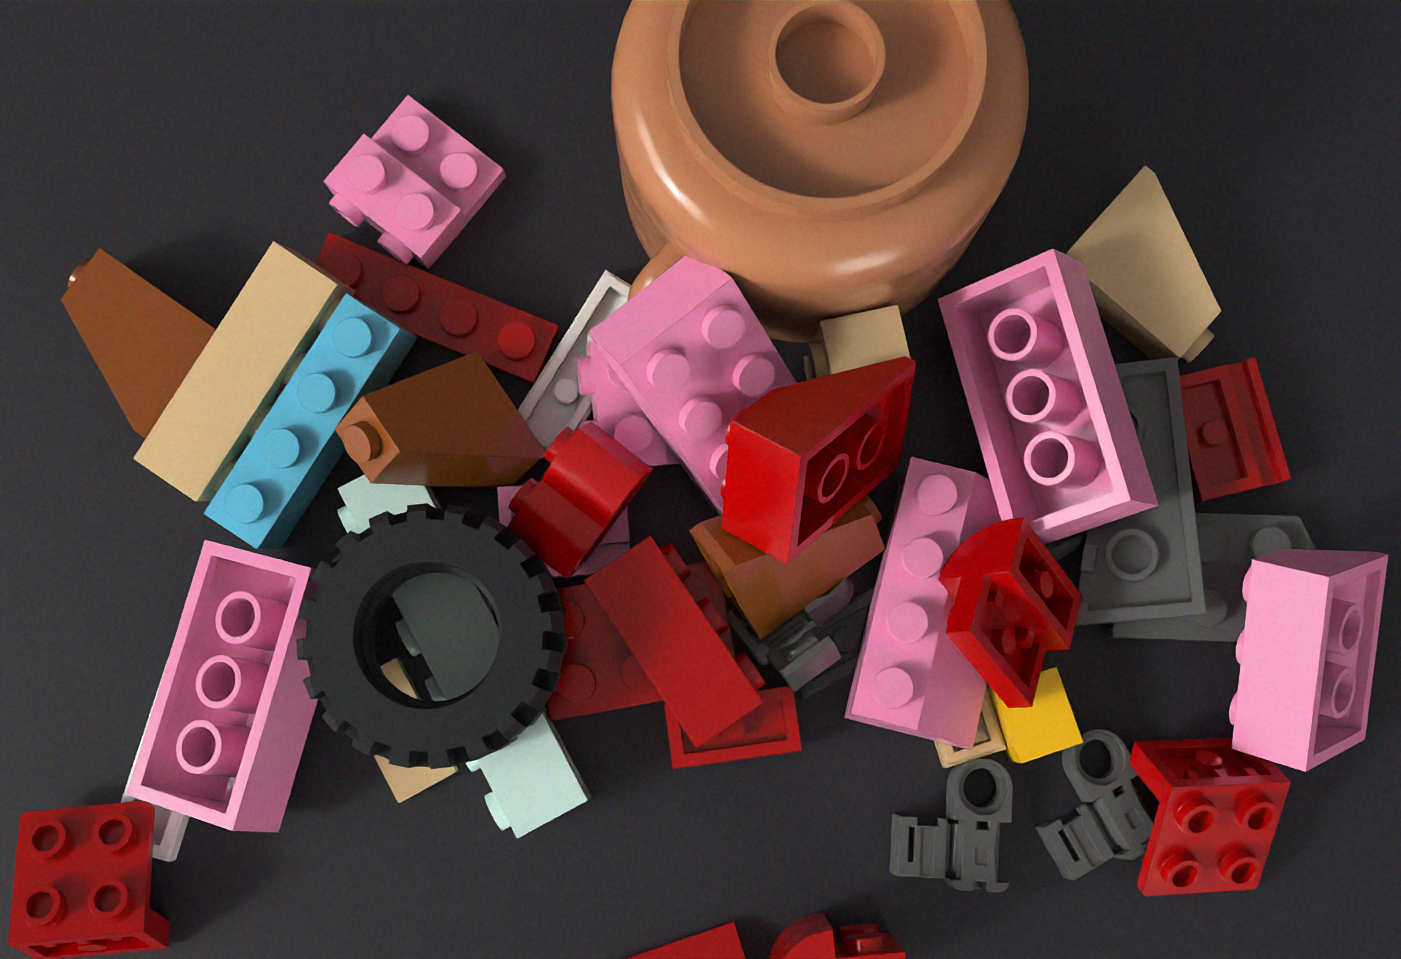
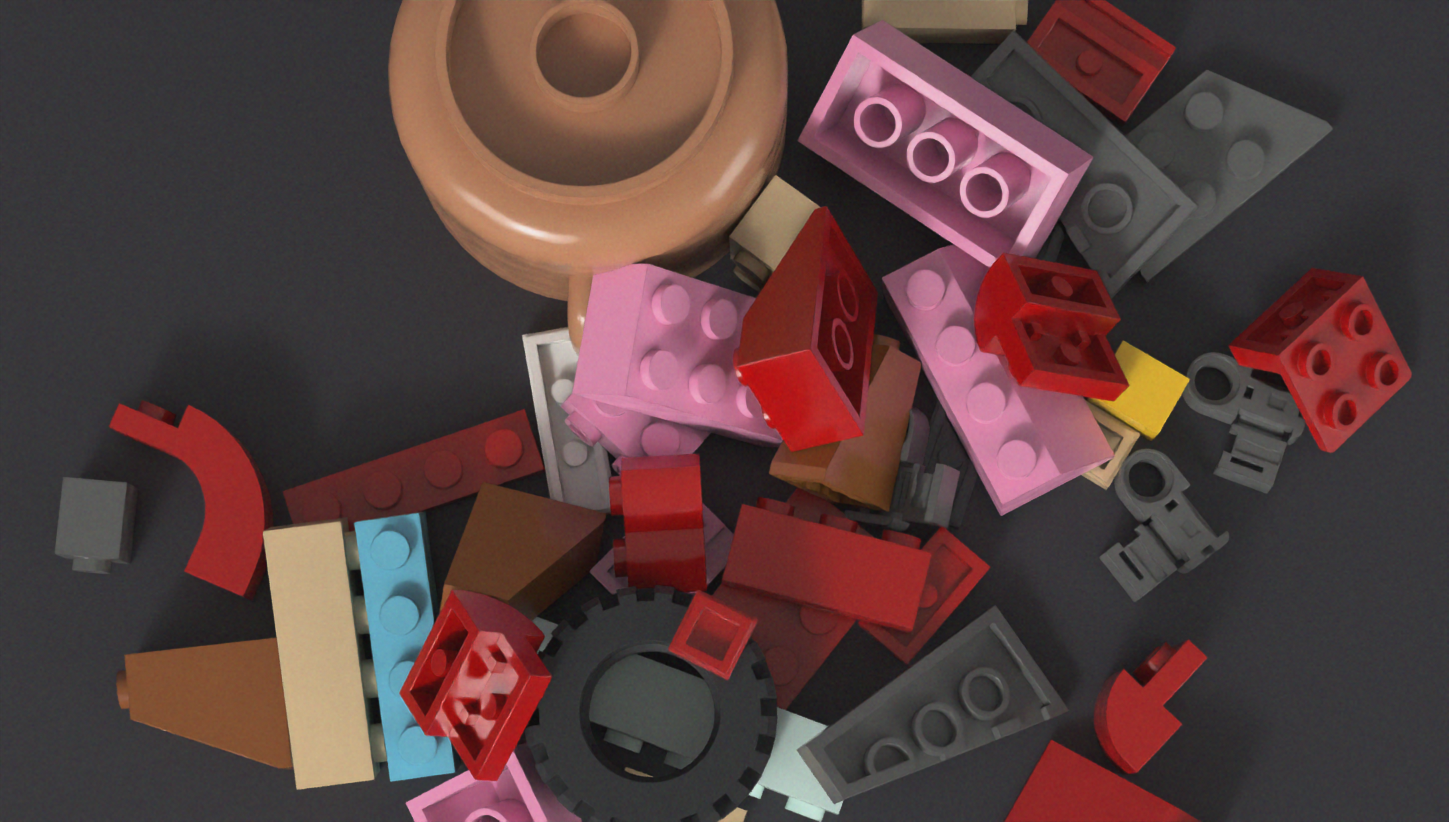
camera: 35 degrees left, 0 degrees up
bright pink plate [324,95,506,270] -> none
bright pink slope [1229,549,1389,772] -> none
none -> dark grey brick [55,477,138,574]
none -> red arch [109,400,274,601]
none -> red brick [399,589,552,781]
none -> red tile [668,589,758,681]
none -> dark grey wing [797,605,1069,804]

